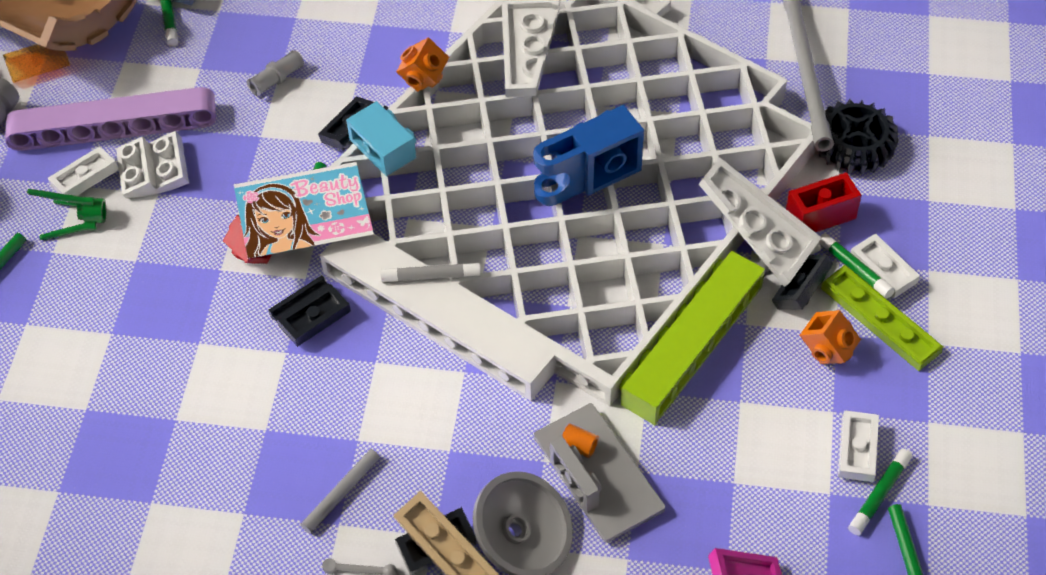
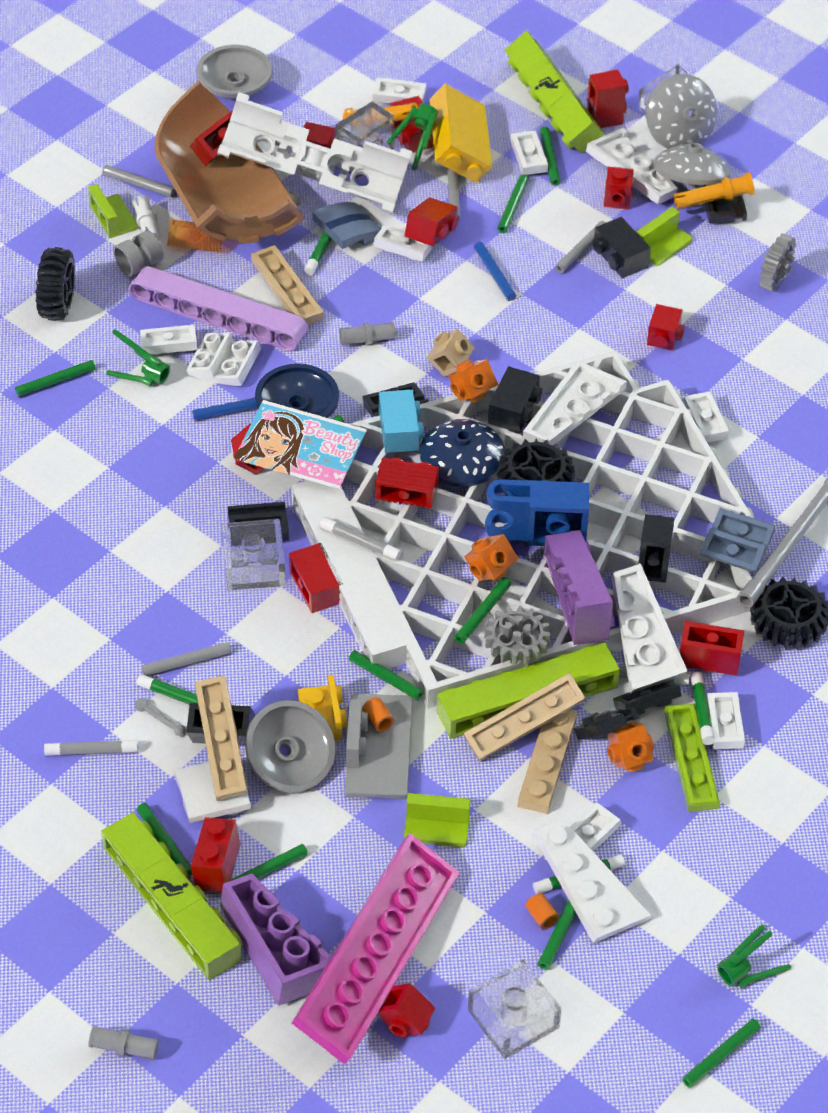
camera: 30 degrees right, 5 degrees down
none -> green bar [136,674,198,704]
none -> blue bar [192,397,257,421]
none -> clear brick [221,519,286,591]
none -> tan plate [251,245,324,325]
none -> dark blue dish [255,364,339,418]
none -> red brick [289,543,344,613]
none -> yellow bracket [297,675,347,741]
none -> green piece [349,650,424,701]
none -> red brick [375,457,439,509]
none -> lime panel [404,793,470,848]
none -> dark blue dish [420,419,505,487]
none -> tan brick [426,328,475,377]
none -> green piece [454,577,512,644]
none -> orange brick [464,534,519,581]
none -> tan plate [464,673,585,762]
none -> light grey gear [484,606,550,666]
none -> black brick [488,366,543,433]
none -> black gear [497,438,575,496]
none -> tan plate [517,709,578,814]
none -> orange hinge [525,893,560,930]
none -> white wing [533,819,651,944]
none -> medium lavender wedge [544,530,614,645]
none -> black plate [573,707,639,740]
none -> black brick [638,514,675,583]
none -> sand blue slope [700,508,775,573]

